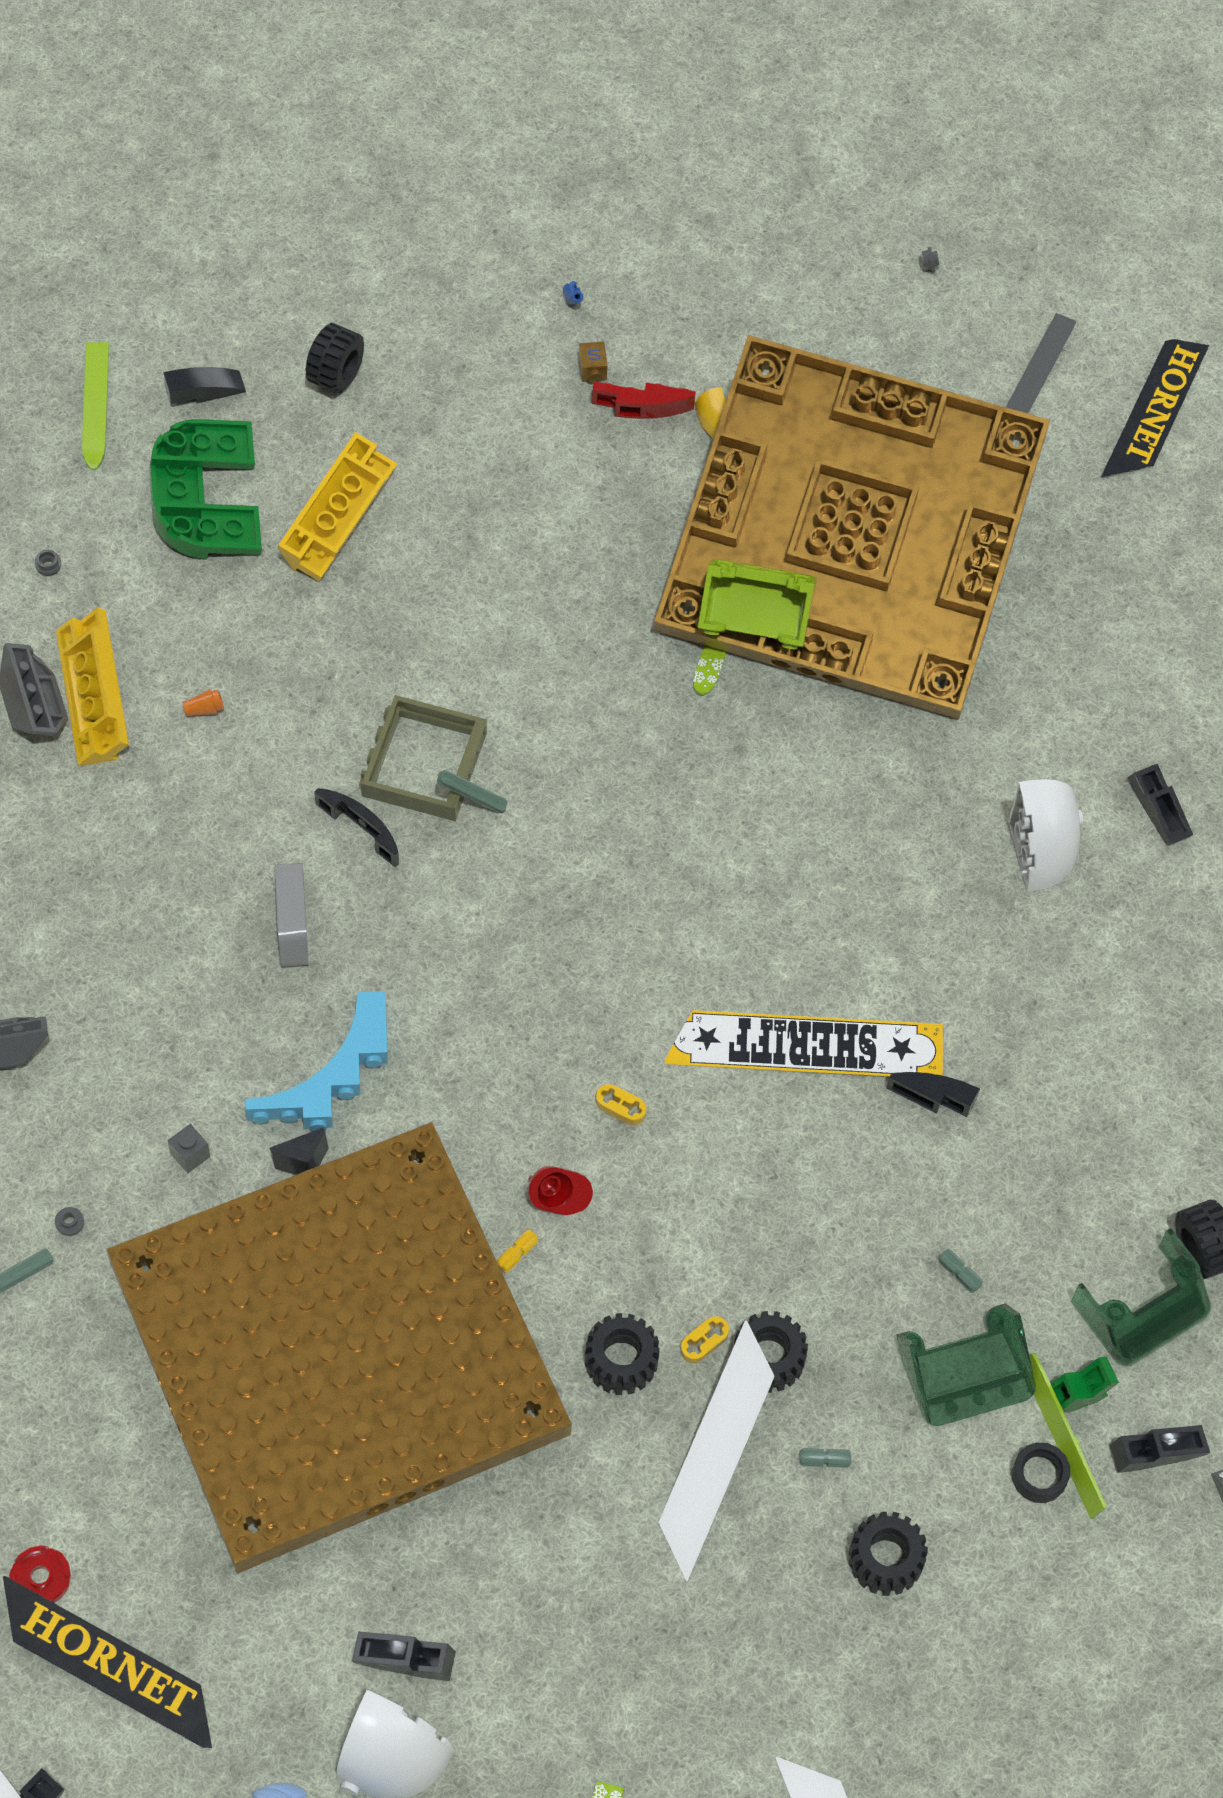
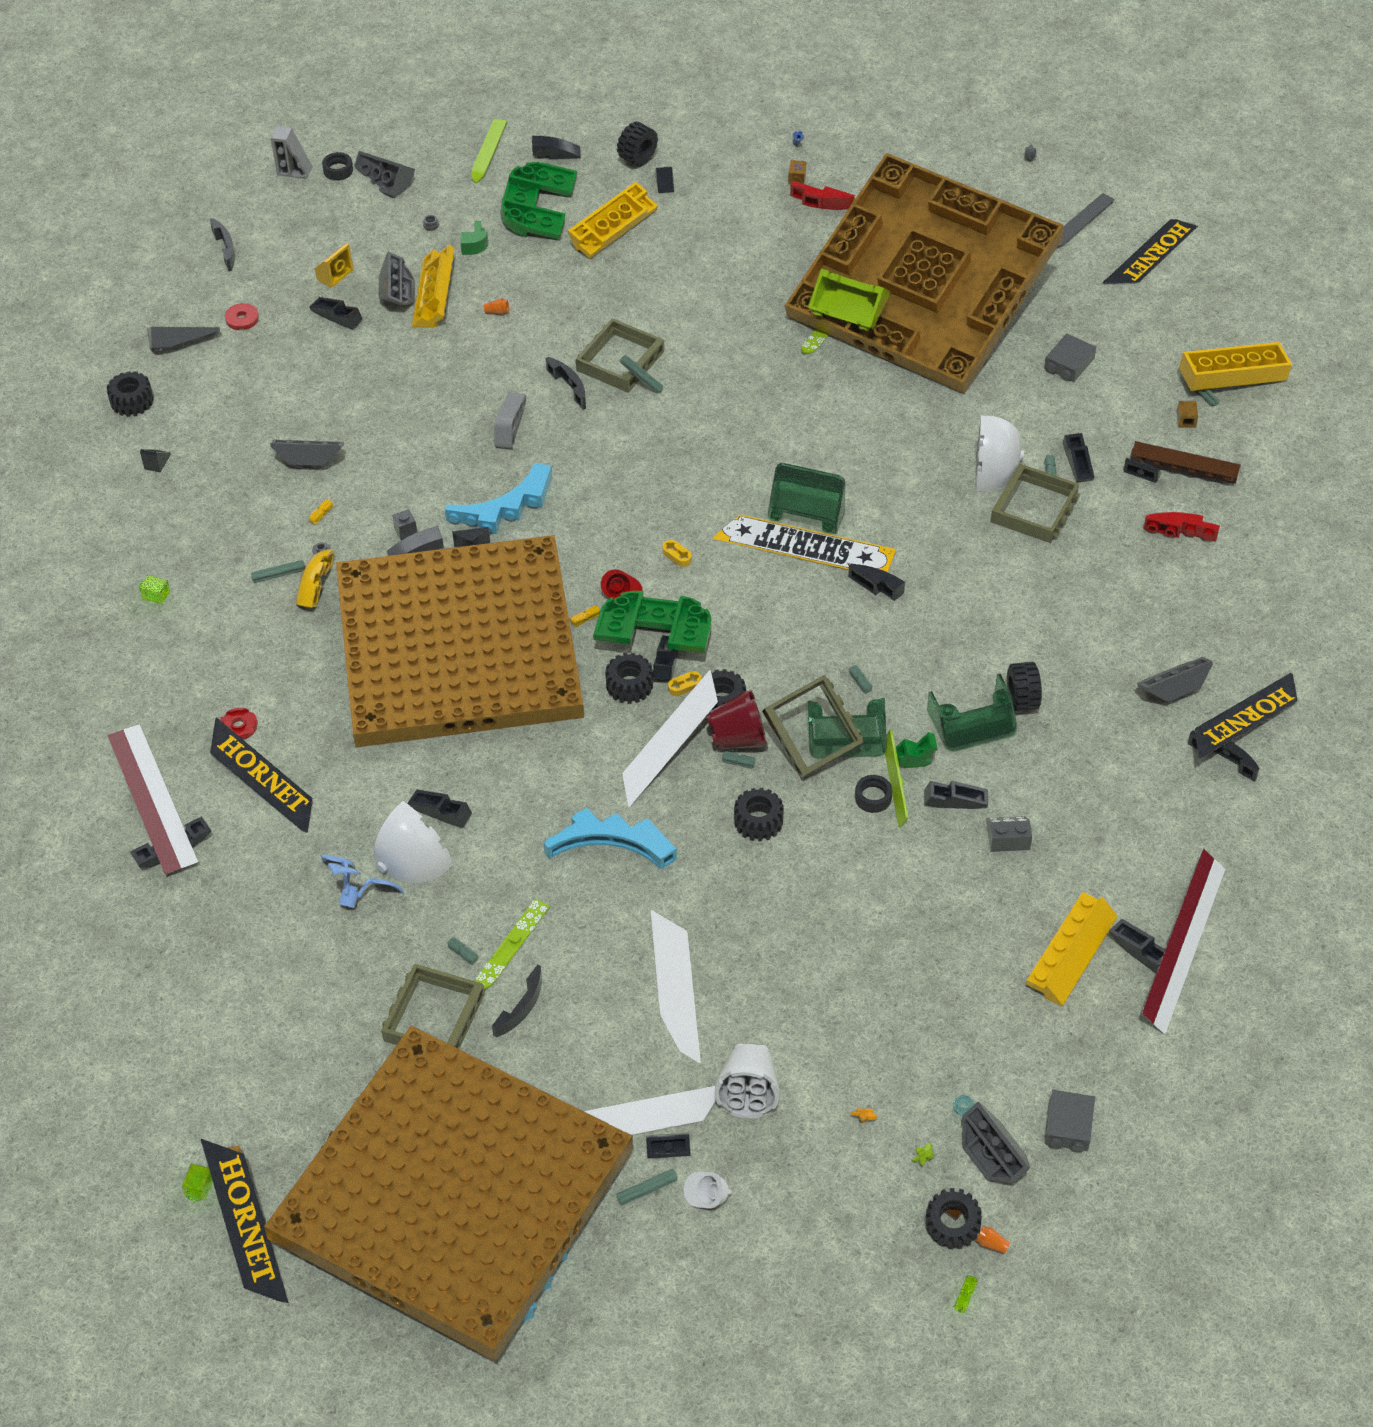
camera: 20 degrees right, 10 degrees down
none -> yellow brick [296,549,334,608]
none -> yellow piece [308,499,333,524]
none -> dark grey slope [387,526,444,556]
none -> green brick [461,221,488,255]
none -> medium azure arch [544,808,677,869]
none -> green plate [593,591,712,653]
none -> black slope [653,635,679,680]
none -> black slope [655,167,674,193]
none -> dark red cone [706,690,768,749]
none -> olive window [762,675,863,778]
none -> clear green windscreen [768,463,846,534]
none -> olive window [991,463,1080,543]
none -> dark grey brick [1044,333,1096,382]
none -> sand green piece [1044,454,1057,476]

